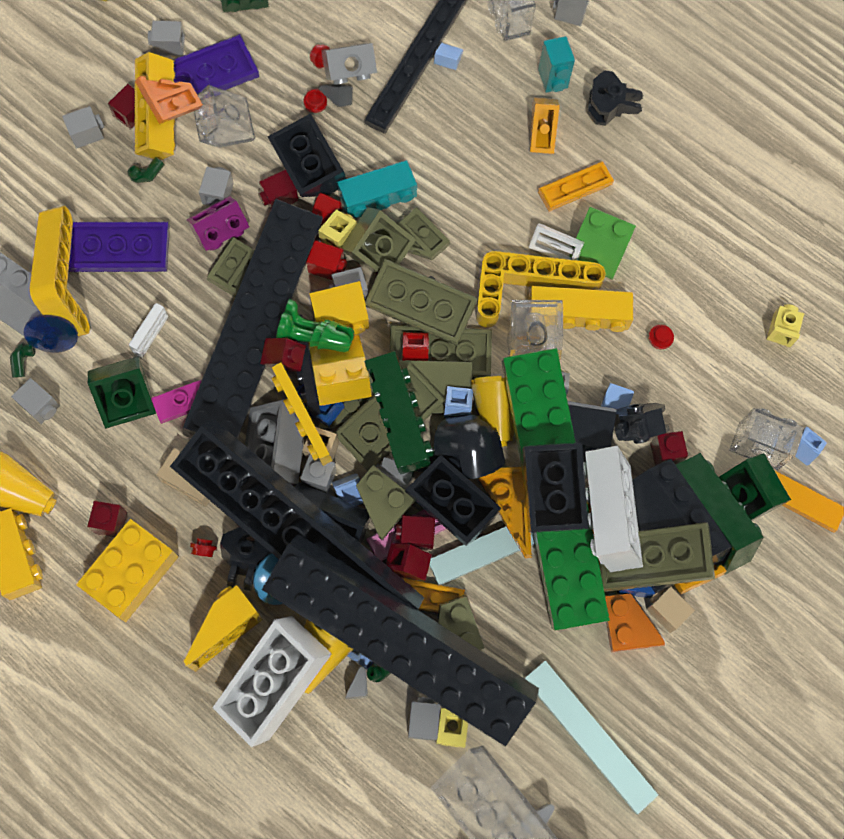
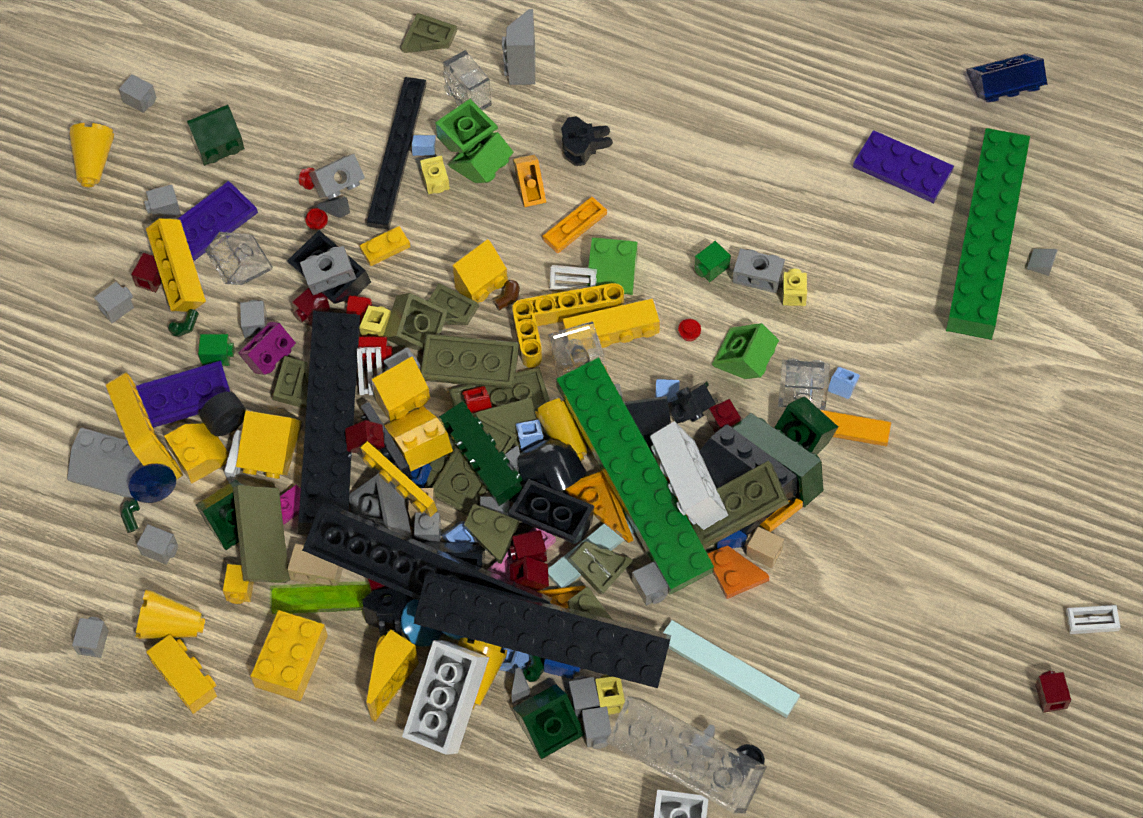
camera: 10 degrees left, 10 degrees down
dark red brick [87,501,128,537] -> none
orange wing [135,76,203,124] -> none
red plate [190,538,218,557] -> none
green piece [276,299,354,352] -> none
teal brick [337,160,417,218] -> none
black brick [522,443,589,533] -> none
teal brick [538,36,575,93] -> none
none -> yellow slope [164,423,229,484]
none -> green brick [198,334,235,366]
none -> black tyre [200,392,246,436]
none -> yellow brick [223,564,254,604]
none -> olive tile [233,485,290,583]
none -> yellow slope [236,411,302,479]
none -> clear neon green tile [271,584,370,614]
none -> light grey brick [300,246,356,295]
none -> white tile [357,347,382,395]
none -> yellow plate [359,226,411,267]
none -> light yellow brick [420,155,450,194]
none -> bright green slope [435,99,498,153]
none -> bright green slope [448,132,514,183]
none -> yellow slope [452,239,508,303]
none -> reddish brown arm [494,280,520,311]
none -> light grey slope [505,446,521,476]
none -> dark green slope [513,684,585,759]
none -> olive wing [567,542,633,594]
none -> light grey brick [582,707,612,749]
none -> light grey brick [632,562,668,606]
none -> green brick [694,241,731,282]
none -> bright green slope [712,323,779,379]
none -> light grey brick [733,248,785,293]

